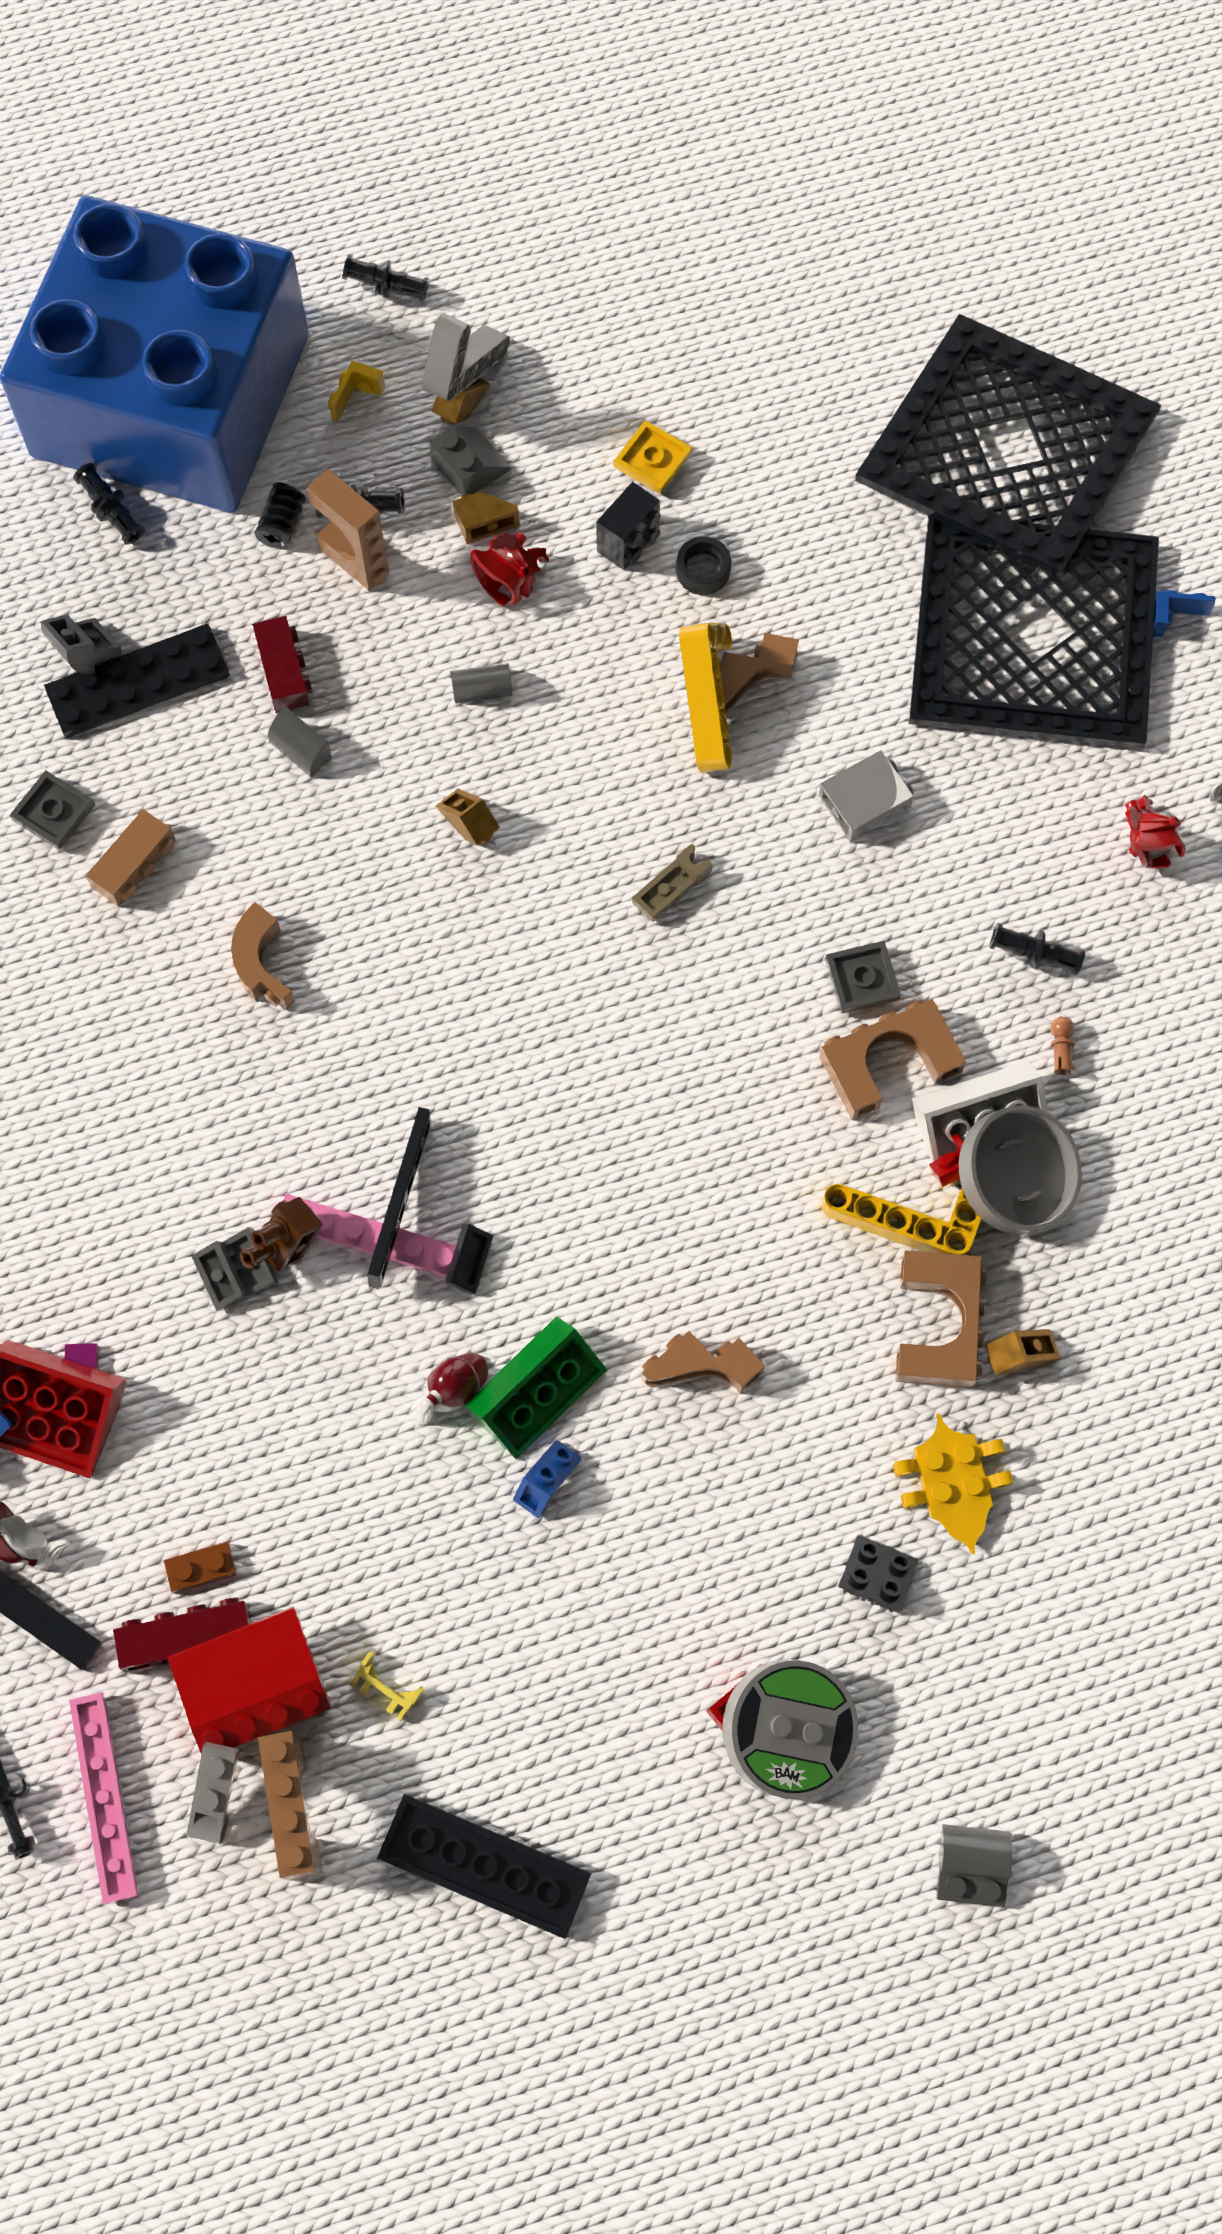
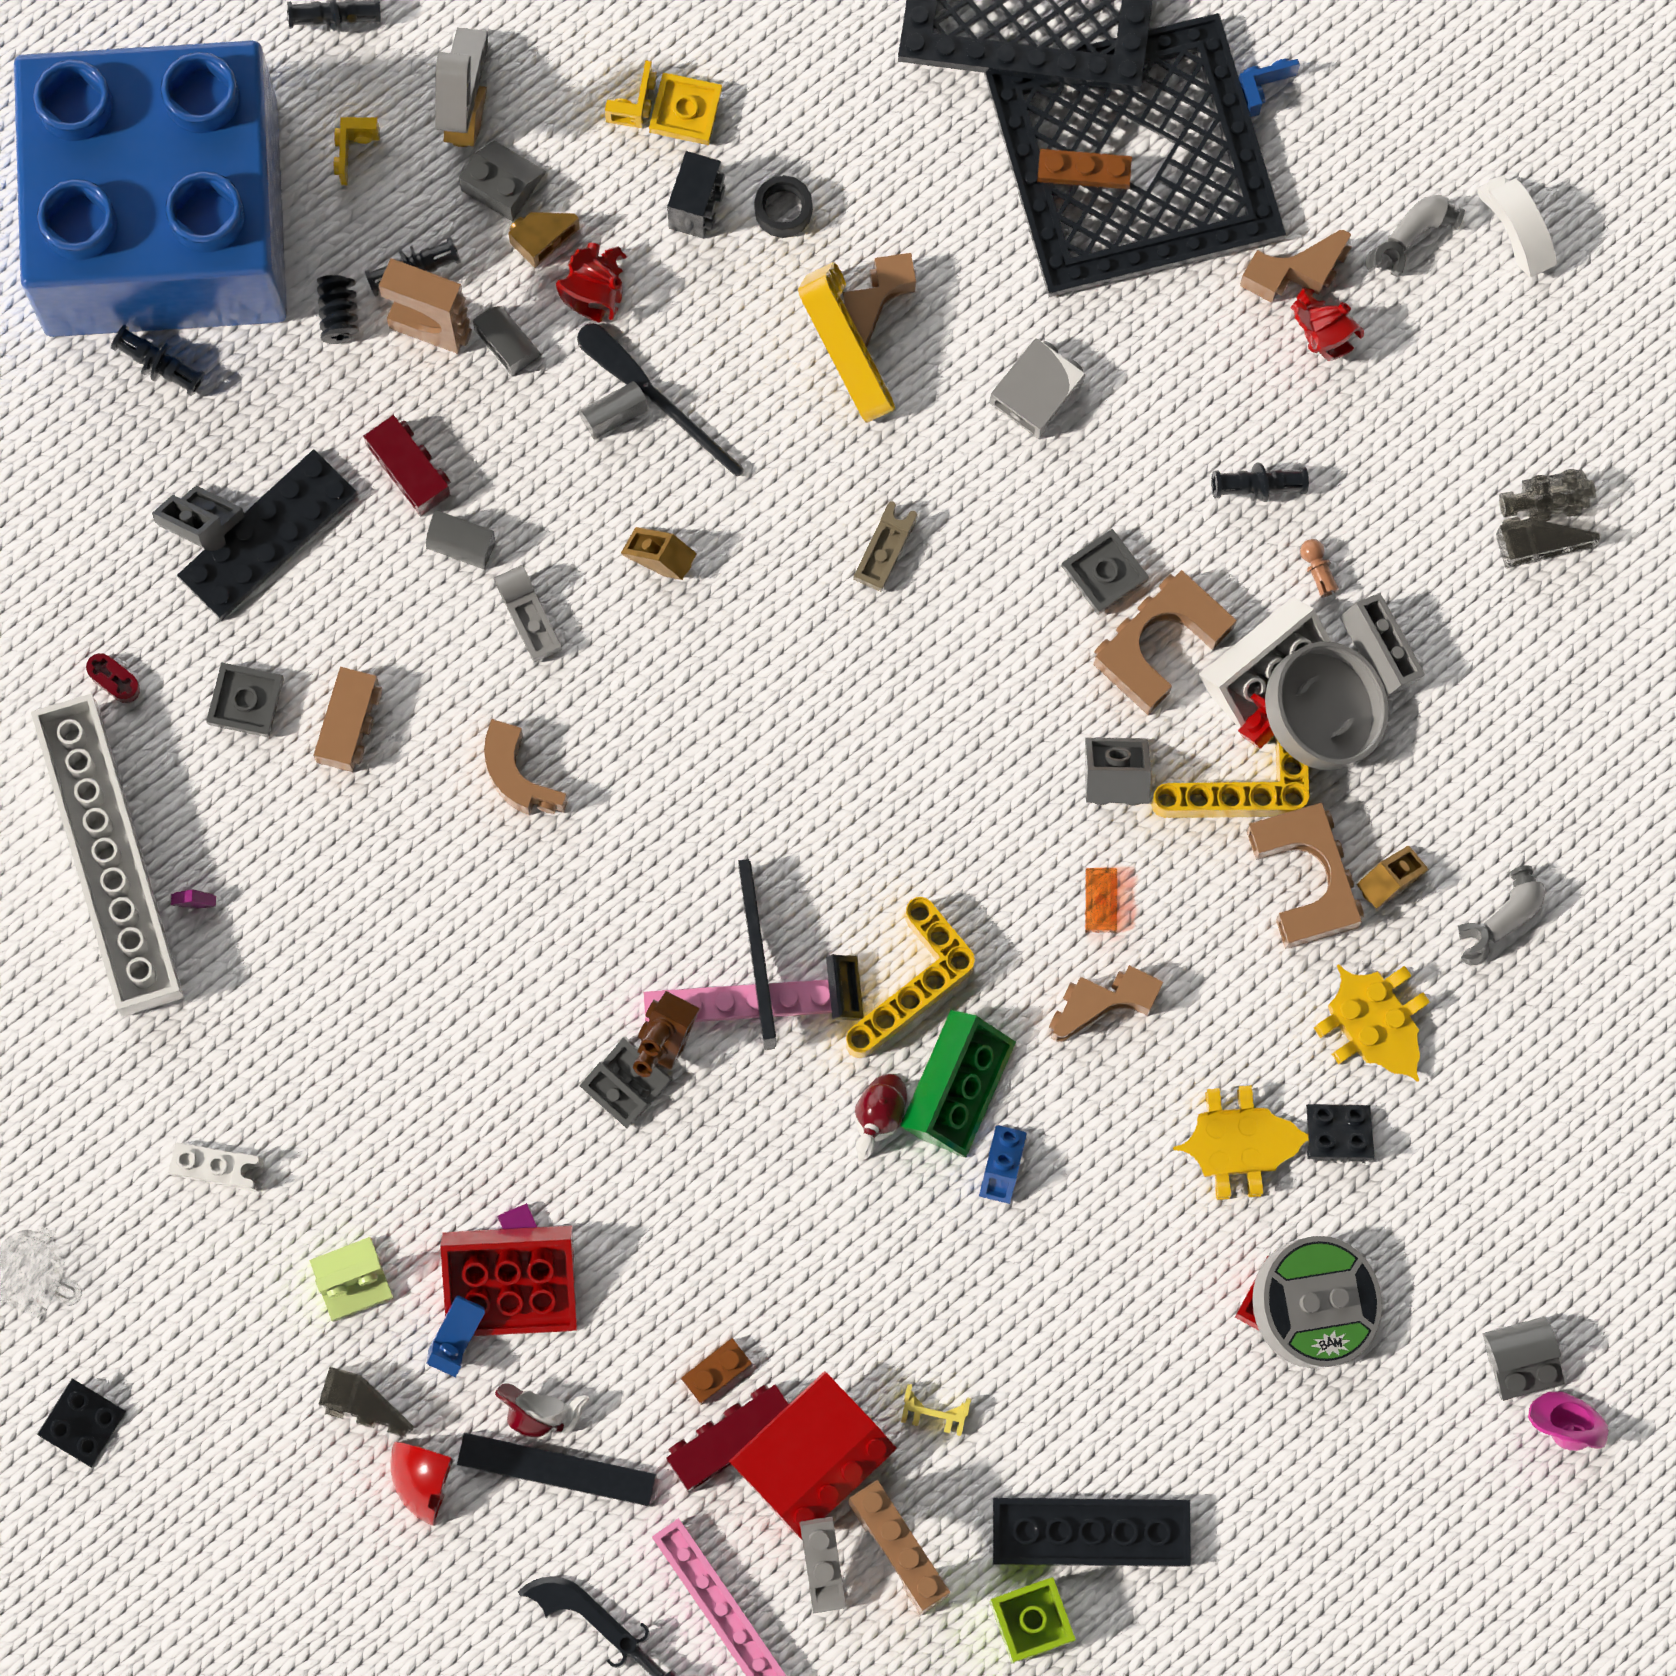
camera: 25 degrees left, 5 degrees up
none -> dark grey brick [472,306,542,377]
none -> light grey plate [493,565,562,663]
none -> black piece [577,323,744,477]
none -> yellow bracket [605,60,657,128]
none -> yellow beam [846,897,975,1058]
none -> lime brick [989,1577,1076,1664]
none -> dark orange plate [1037,149,1132,189]
none -> dark grey slope [1085,737,1152,806]
none -> clear orange plate [1085,868,1117,933]
none -> yellow animal [1173,1085,1308,1201]
none -> medium nougat arch [1240,230,1352,303]
none -> light grey brick [1340,593,1425,697]
none -> piece [1457,865,1545,966]
none -> dark pink hat [1528,1391,1609,1451]

